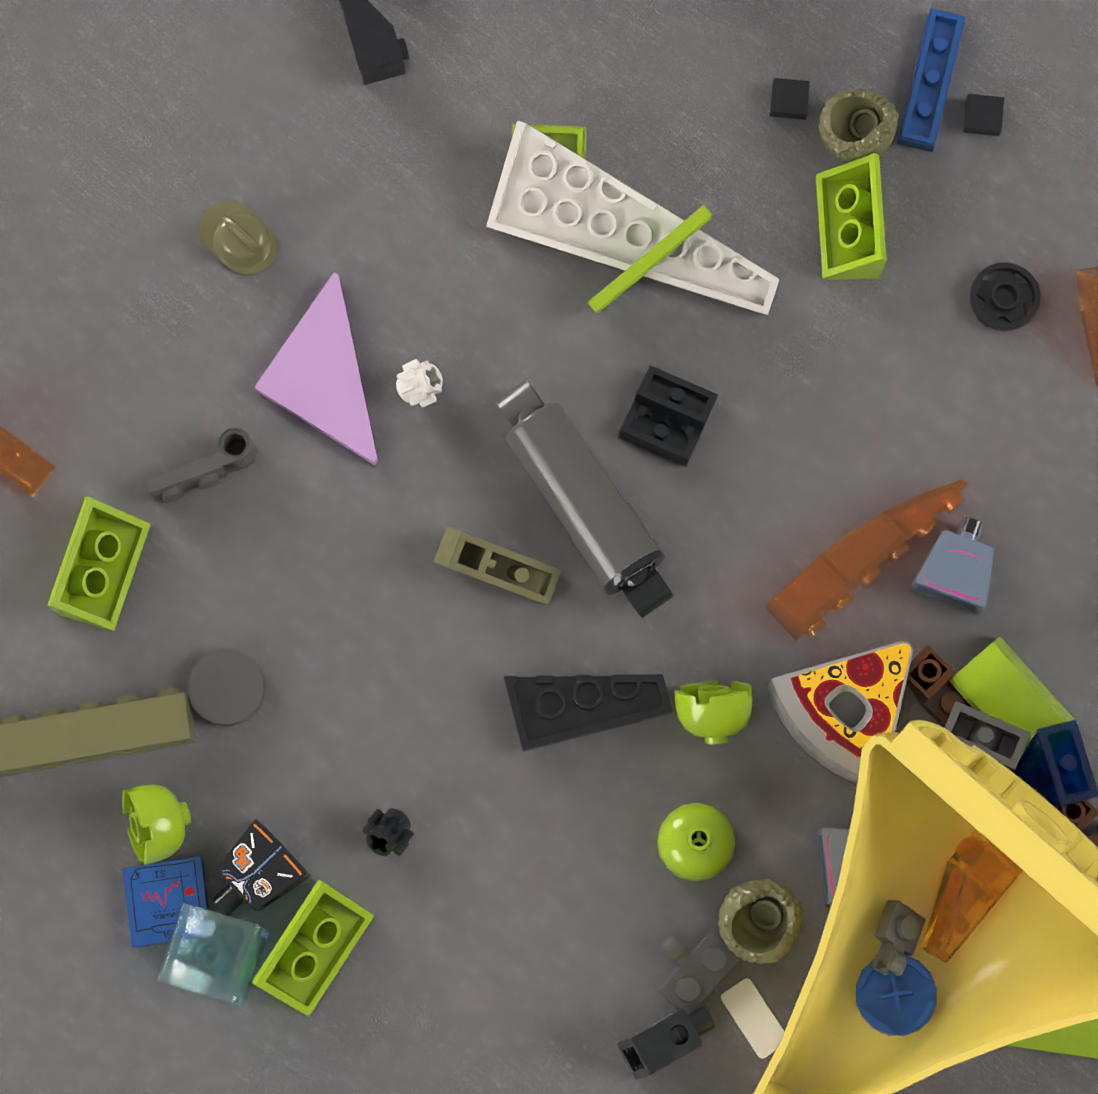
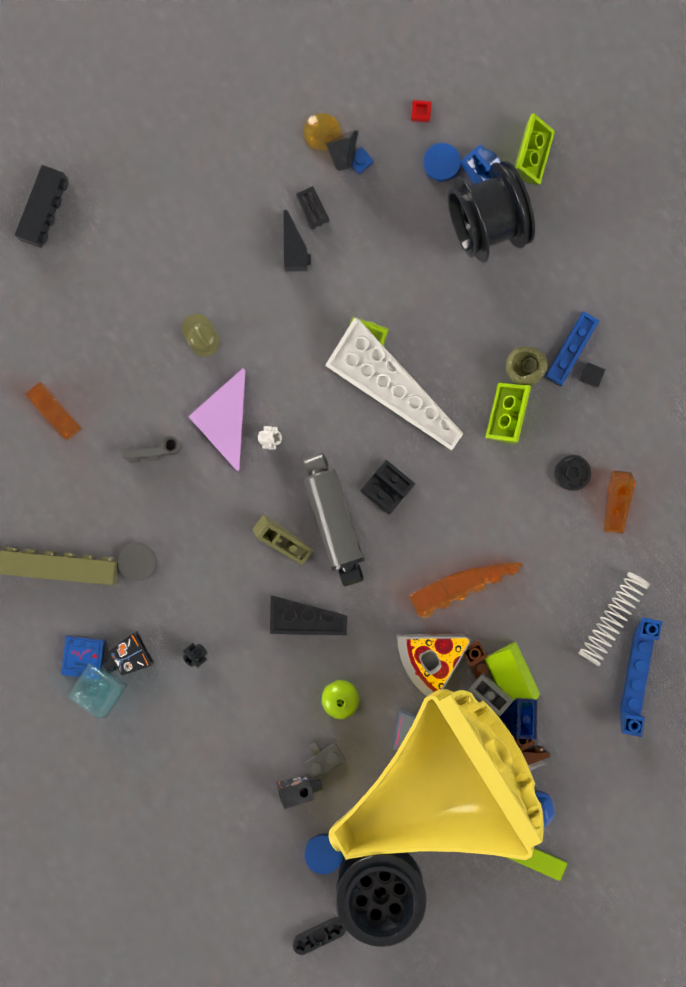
camera: 15 degrees right, 10 degrees up
lime slope [47,497,151,631] -> none
lime cylinder [122,784,191,865] -> none
lime slope [252,880,375,1017] -> none
lime tile [587,205,714,313] -> none
lime cylinder [675,681,753,744] -> none
olive hair [718,879,804,964] -> none
white sticker [721,978,785,1059] -> none
black tile [770,78,810,120] -> none
blue tile [856,954,937,1036] -> none
dark grey plate [873,900,926,976] -> none
sand blue torso [909,517,994,614] -> none
clear orange slope [922,831,1023,963] -> none

